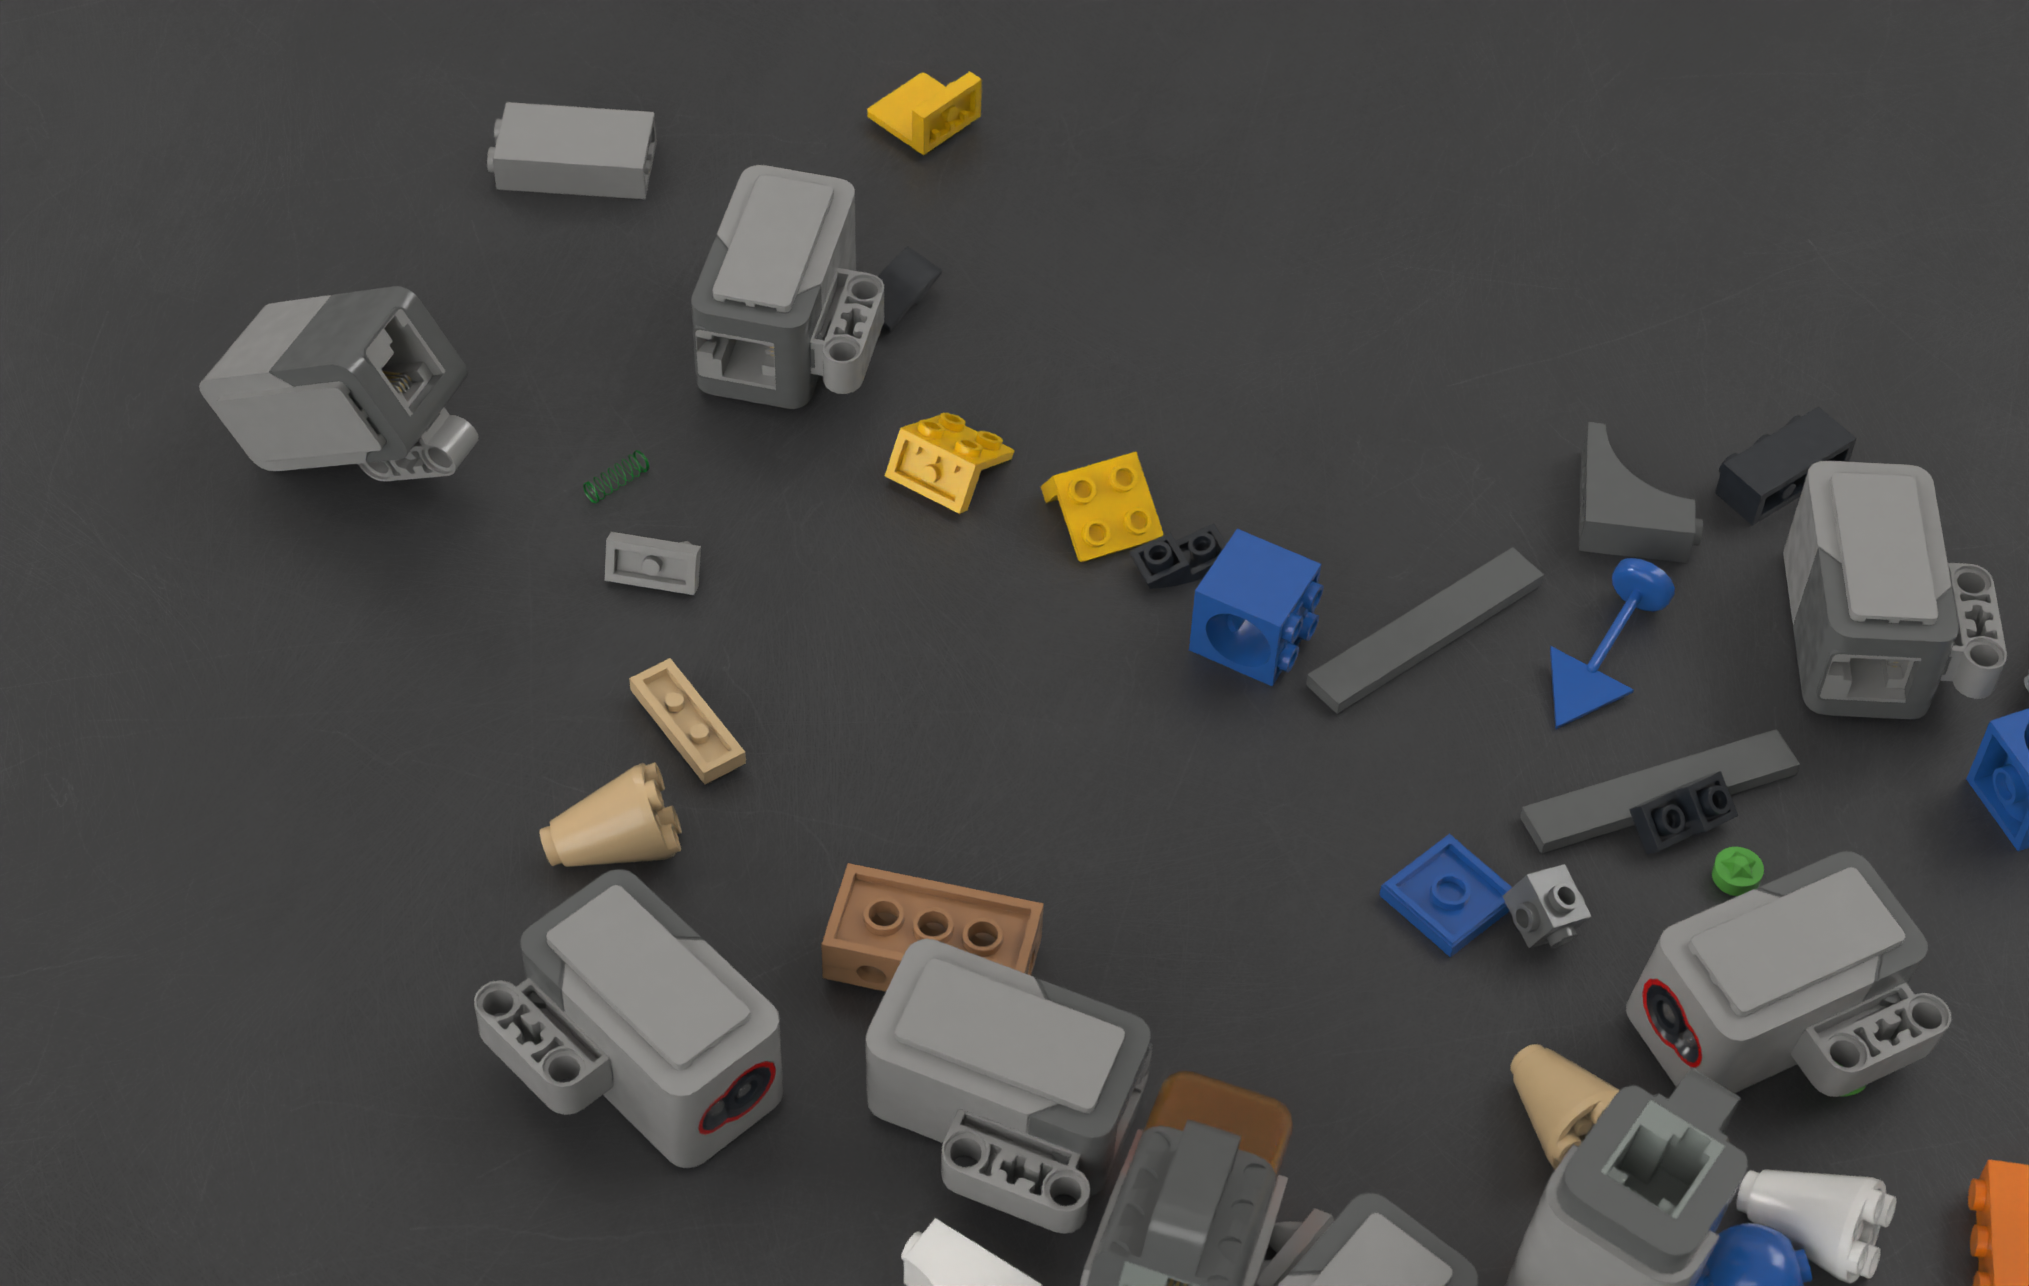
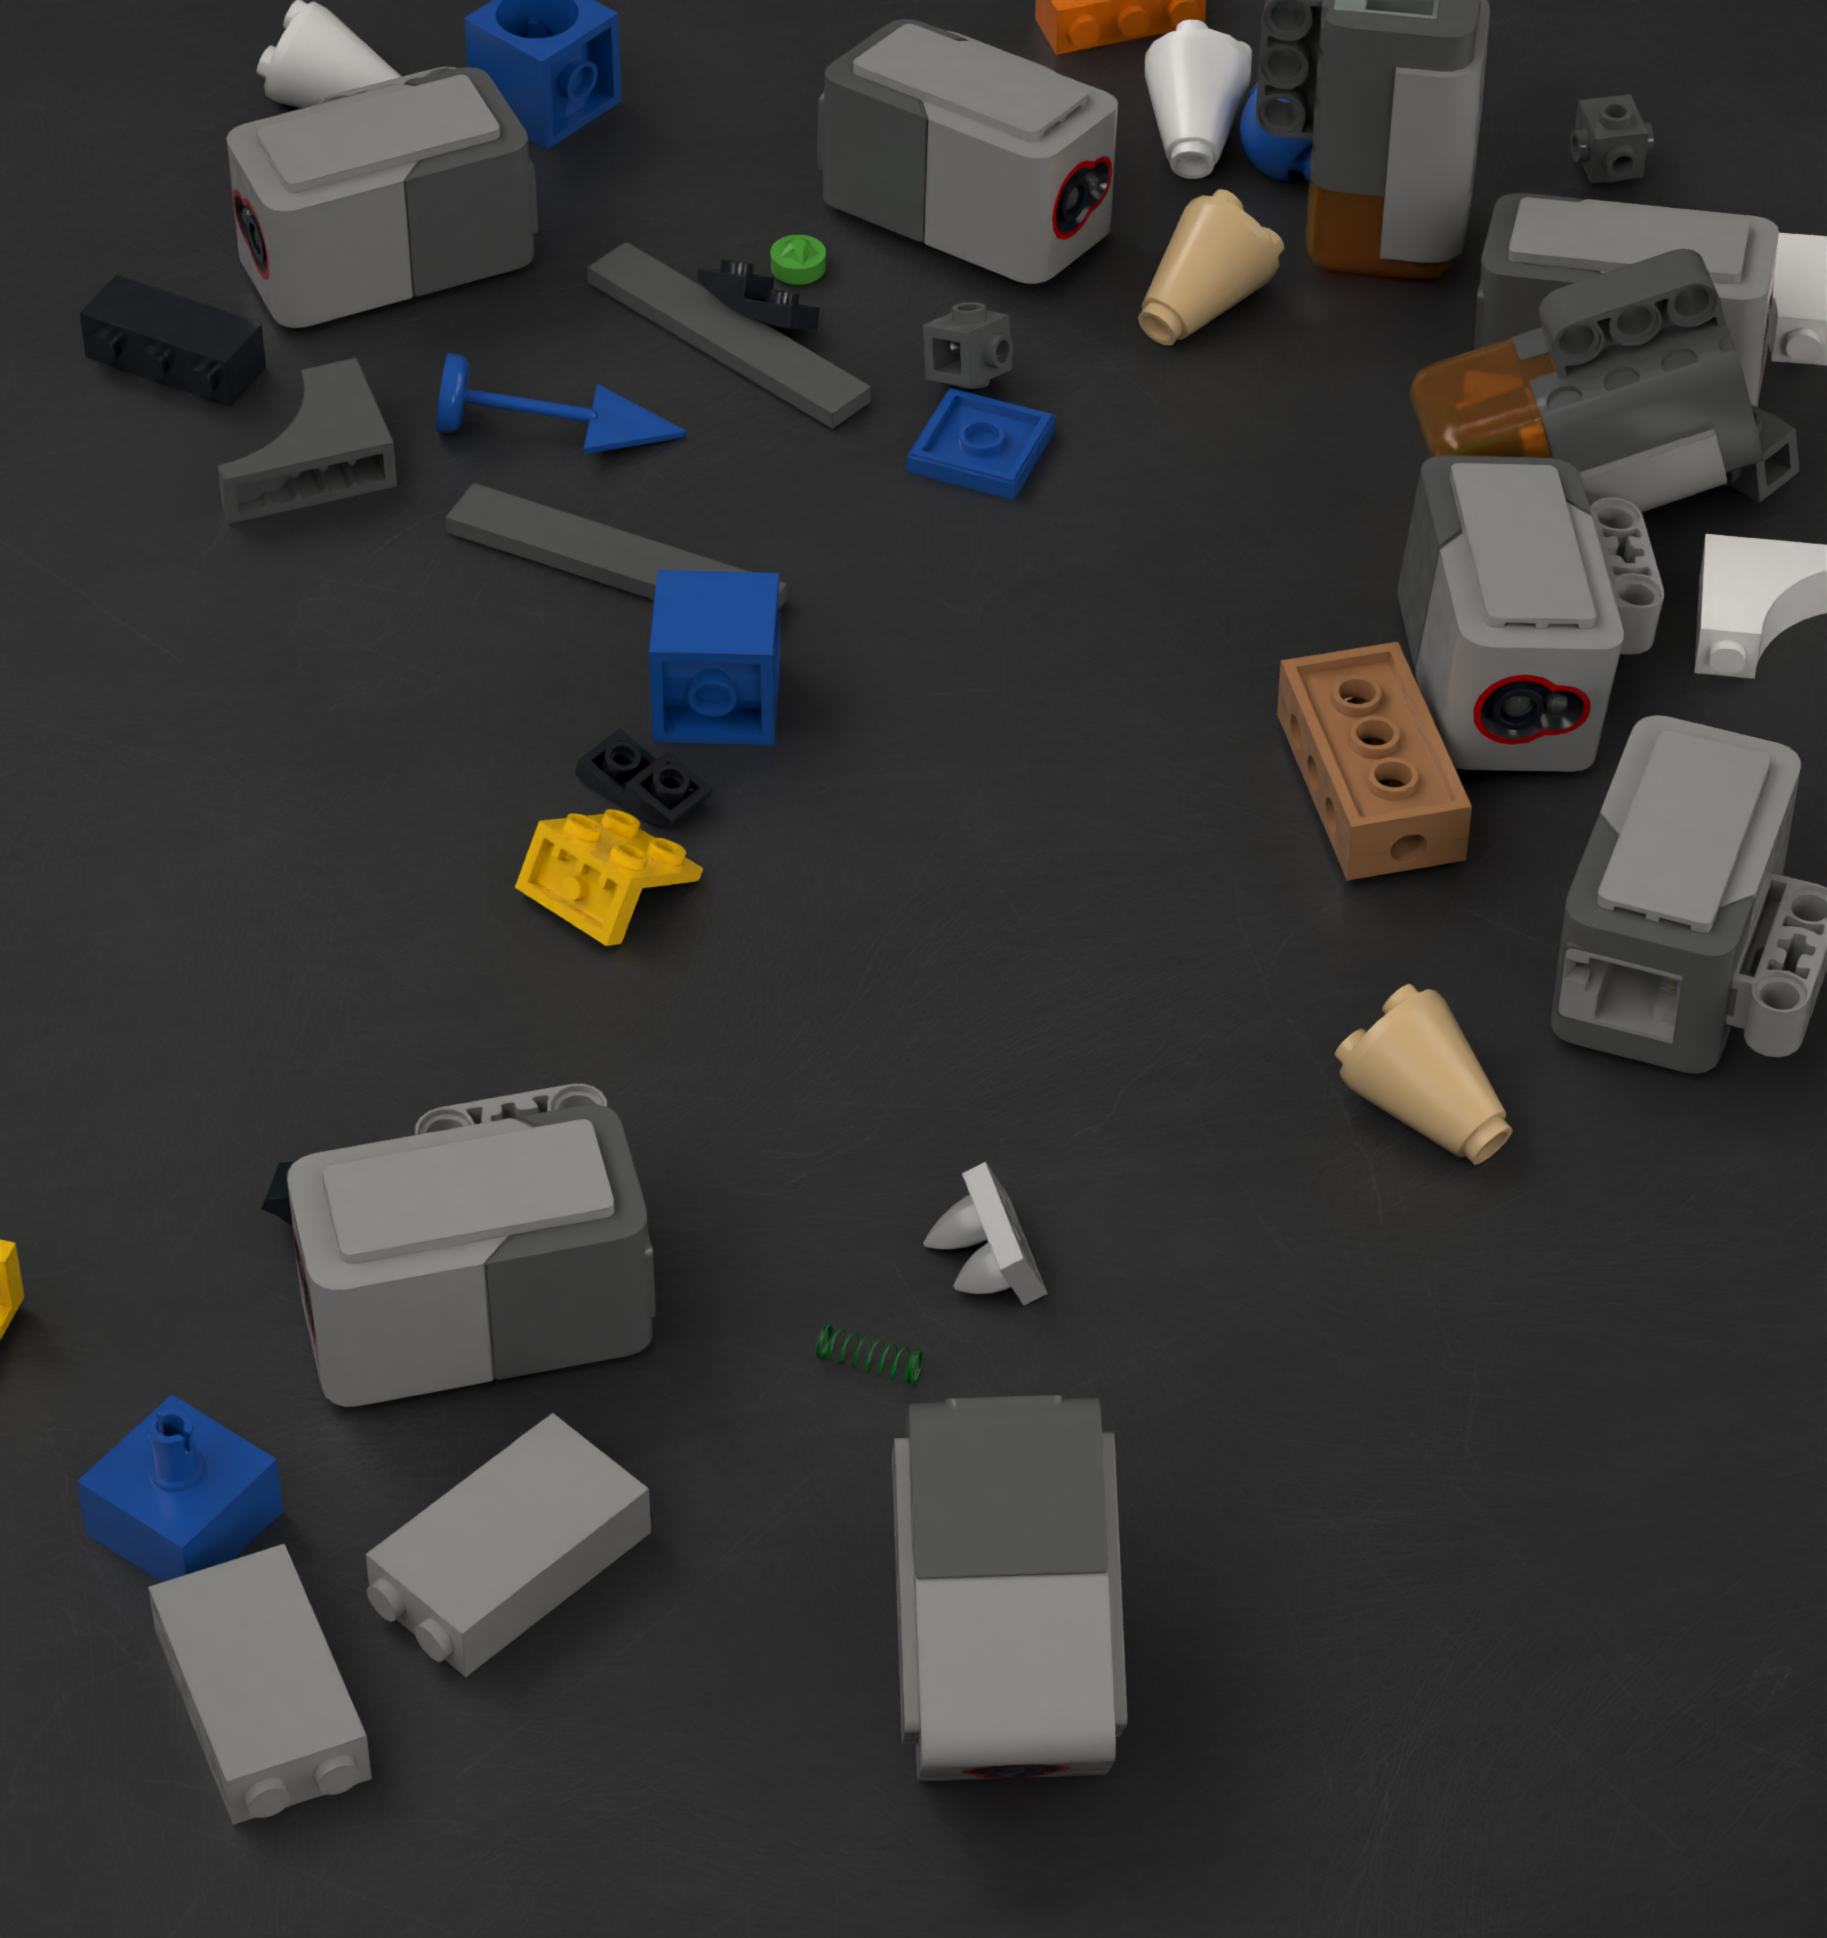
camera: 115 degrees left, 5 degrees down
tan plate [629,658,746,784] -> none
yellow bracket [885,413,1015,514] -> none
none -> blue brick [77,1394,283,1582]
none -> light grey brick [366,1413,651,1677]

